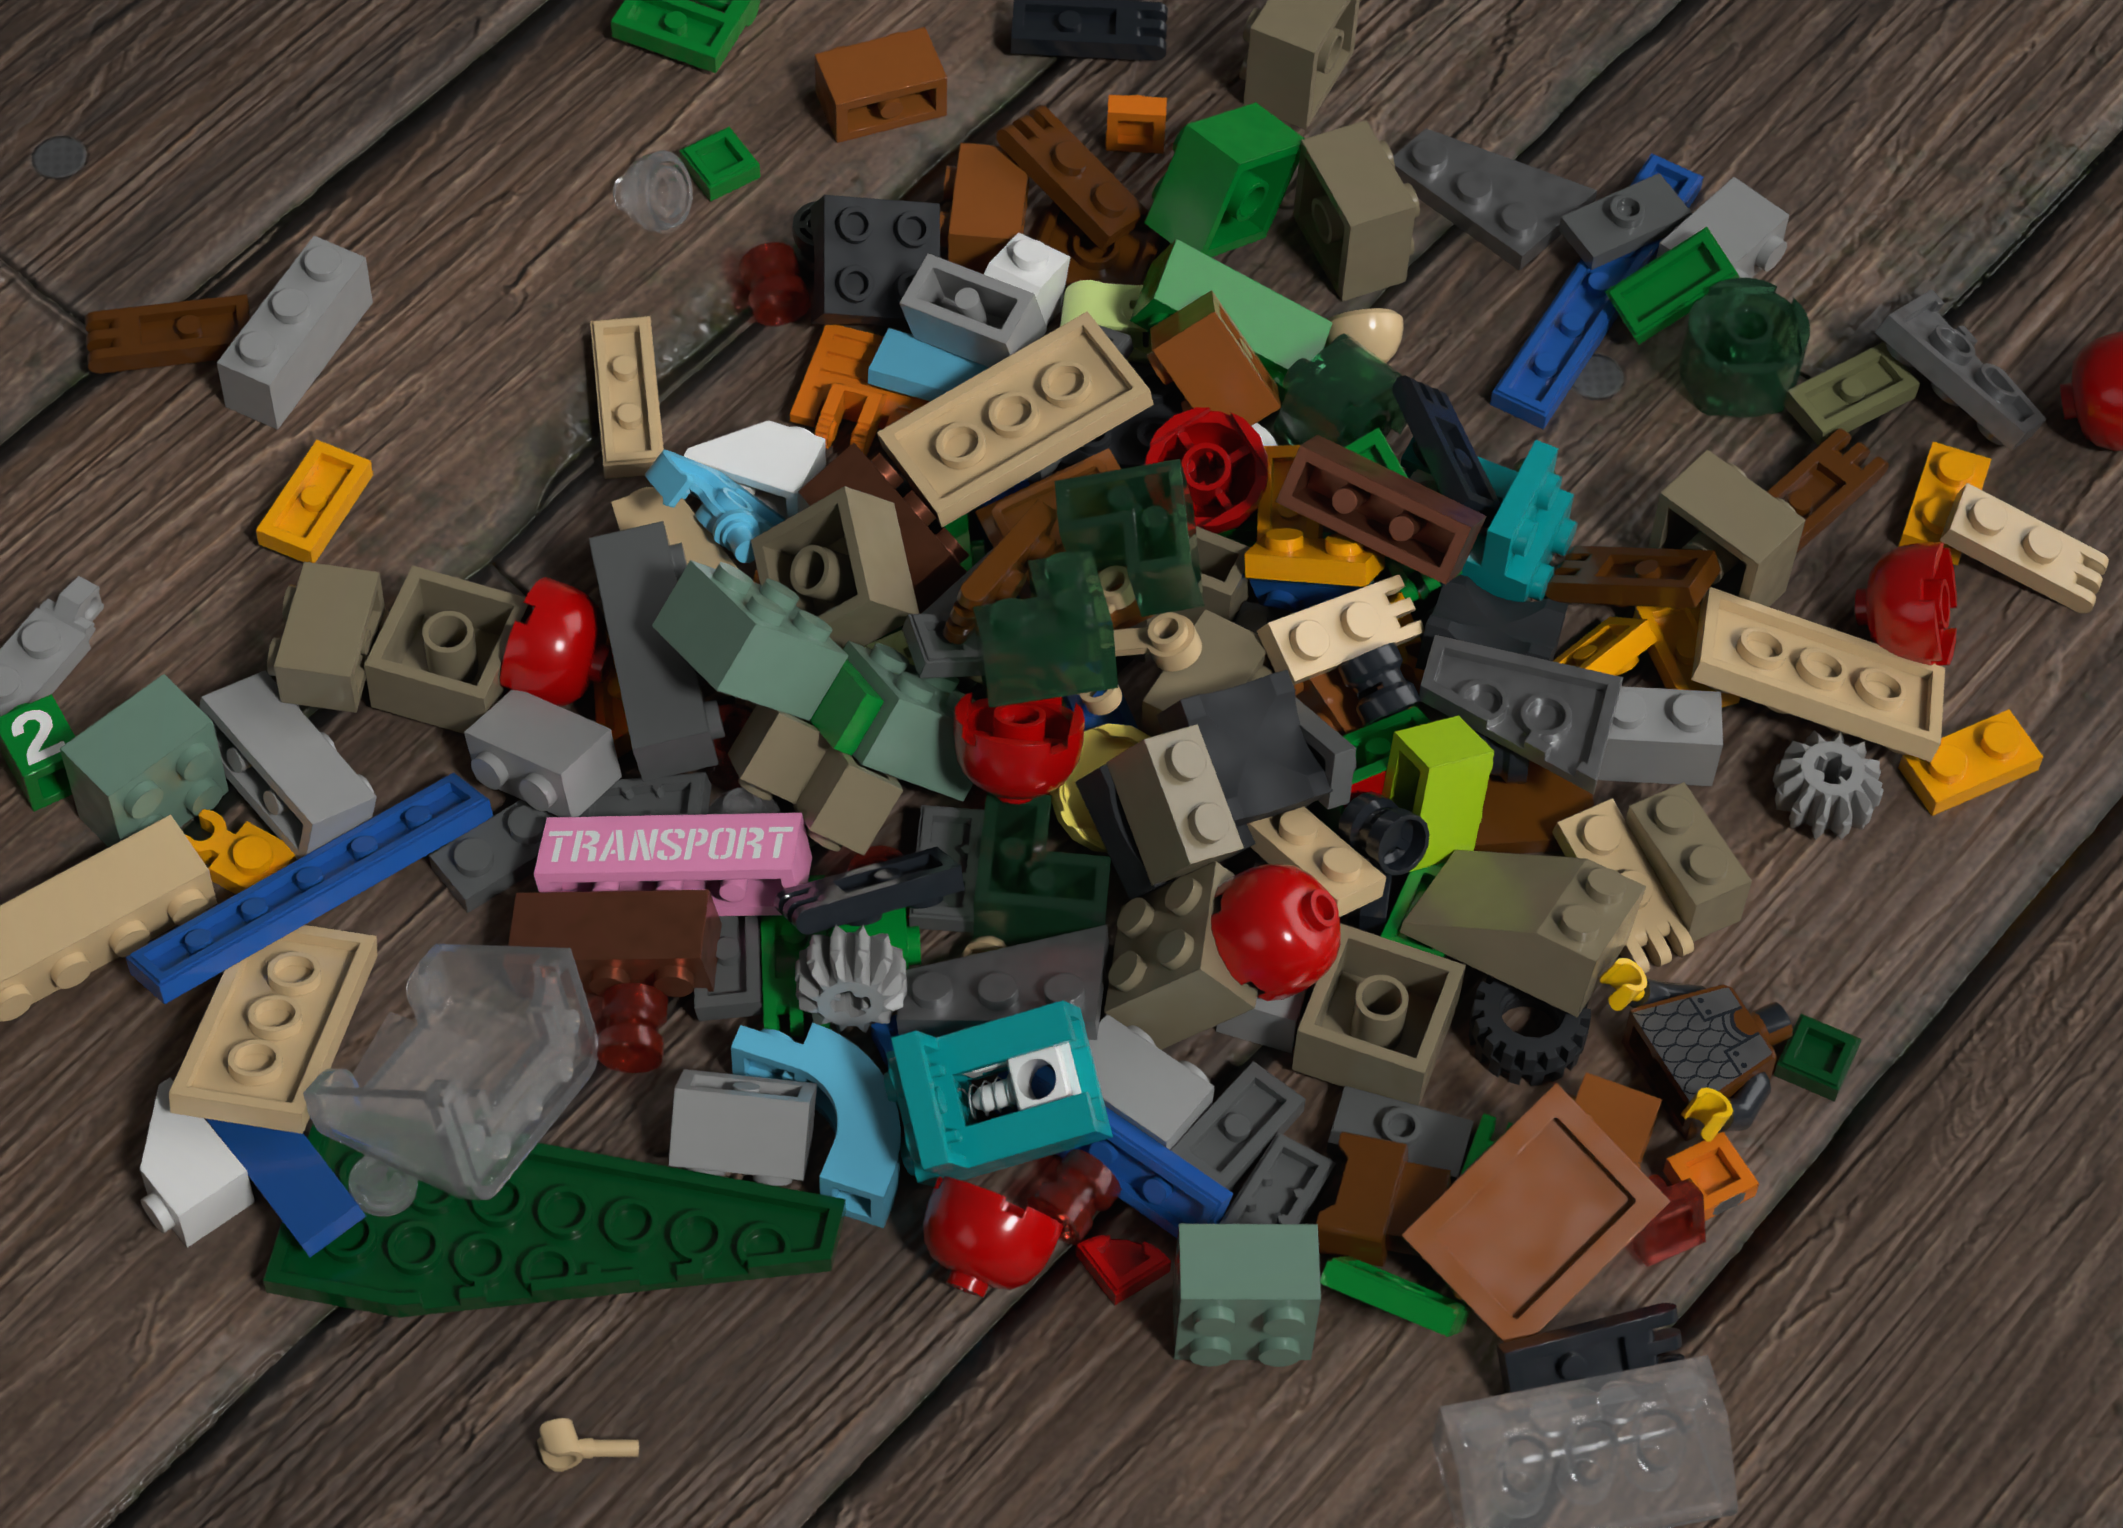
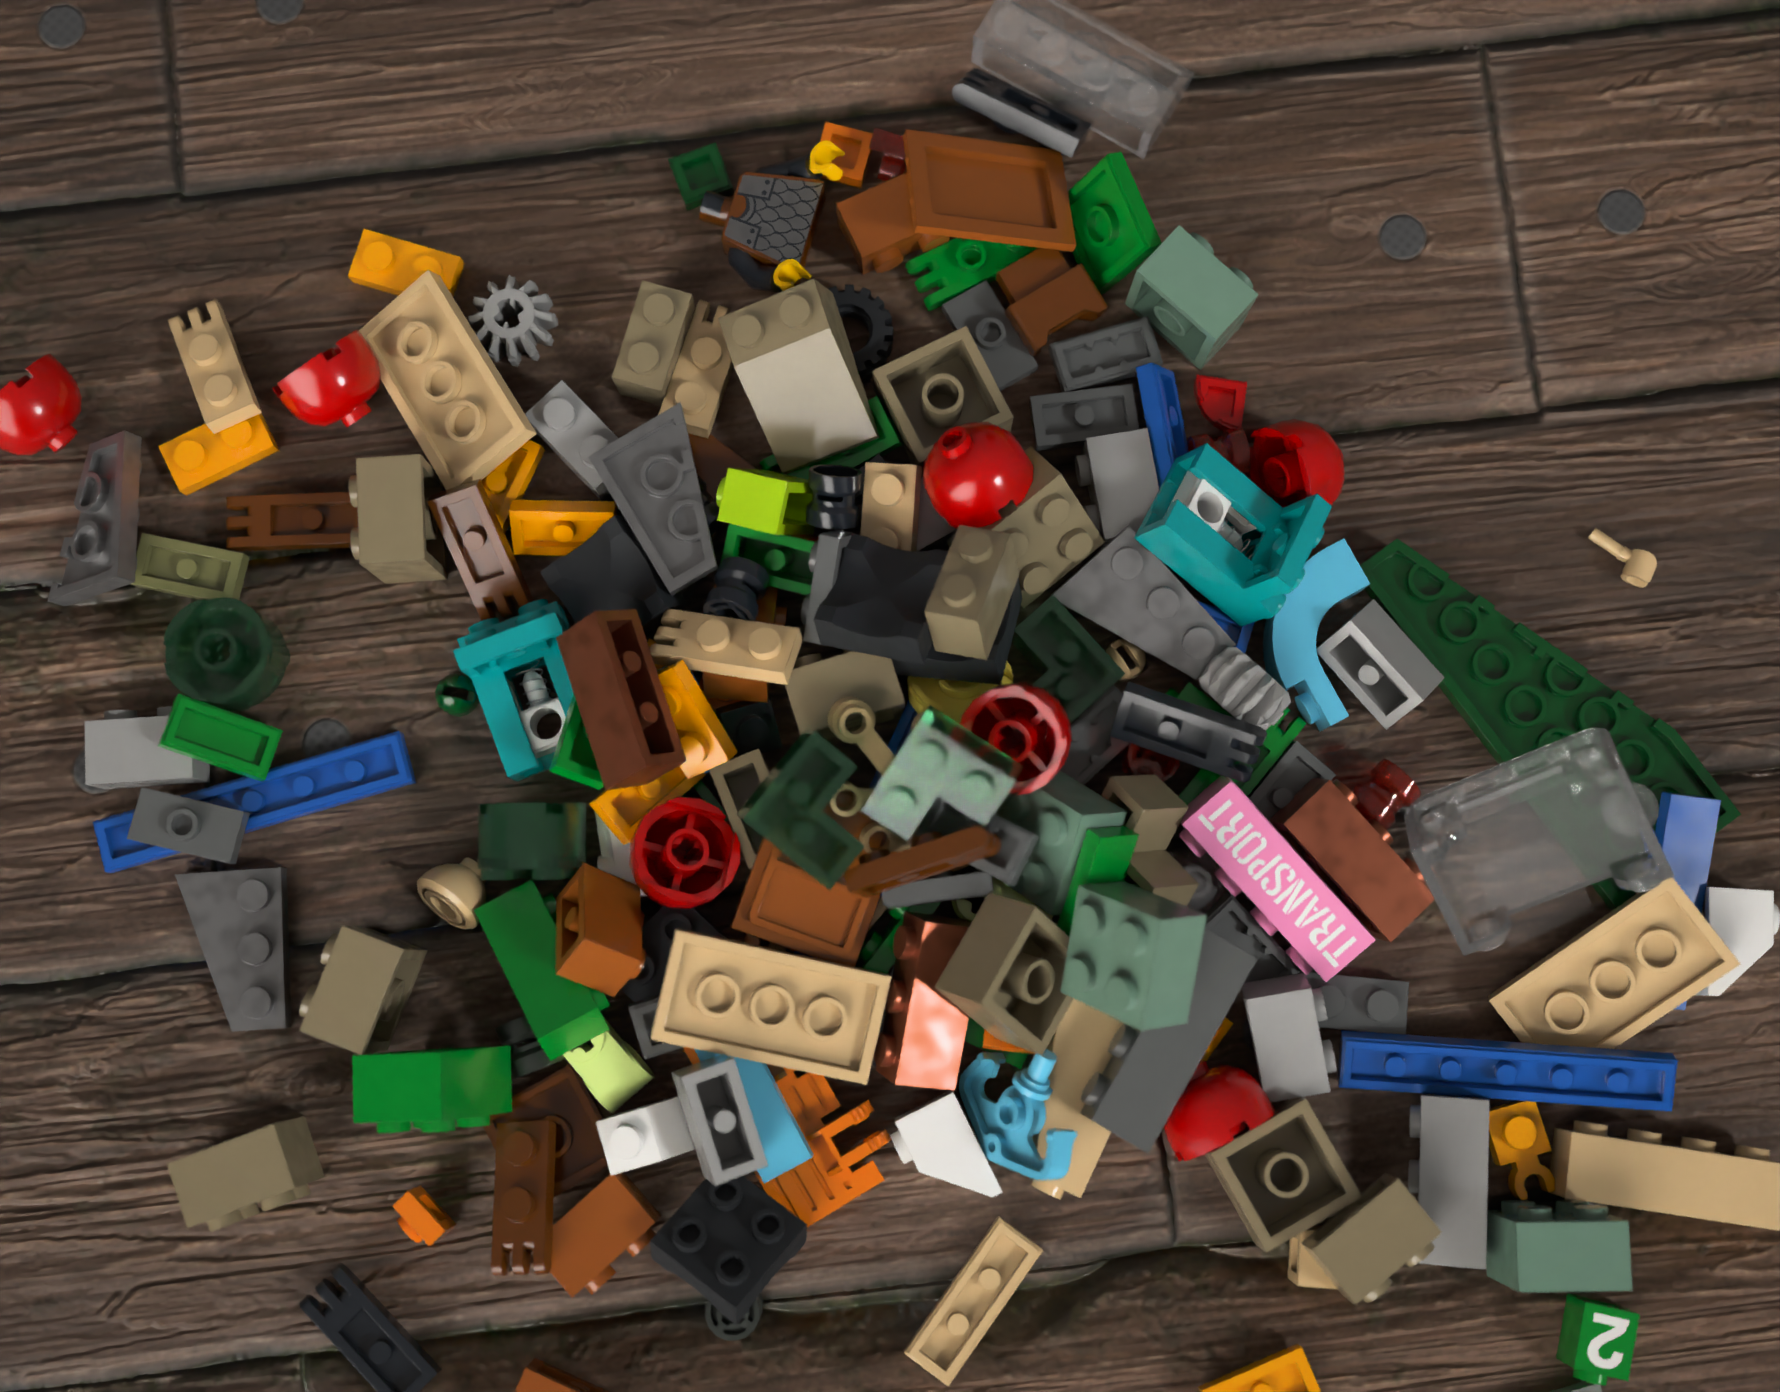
camera: 135 degrees left, 25 degrees up
clear red wheel [739,242,811,326] -> none
black hinge [1392,375,1501,528] -> none

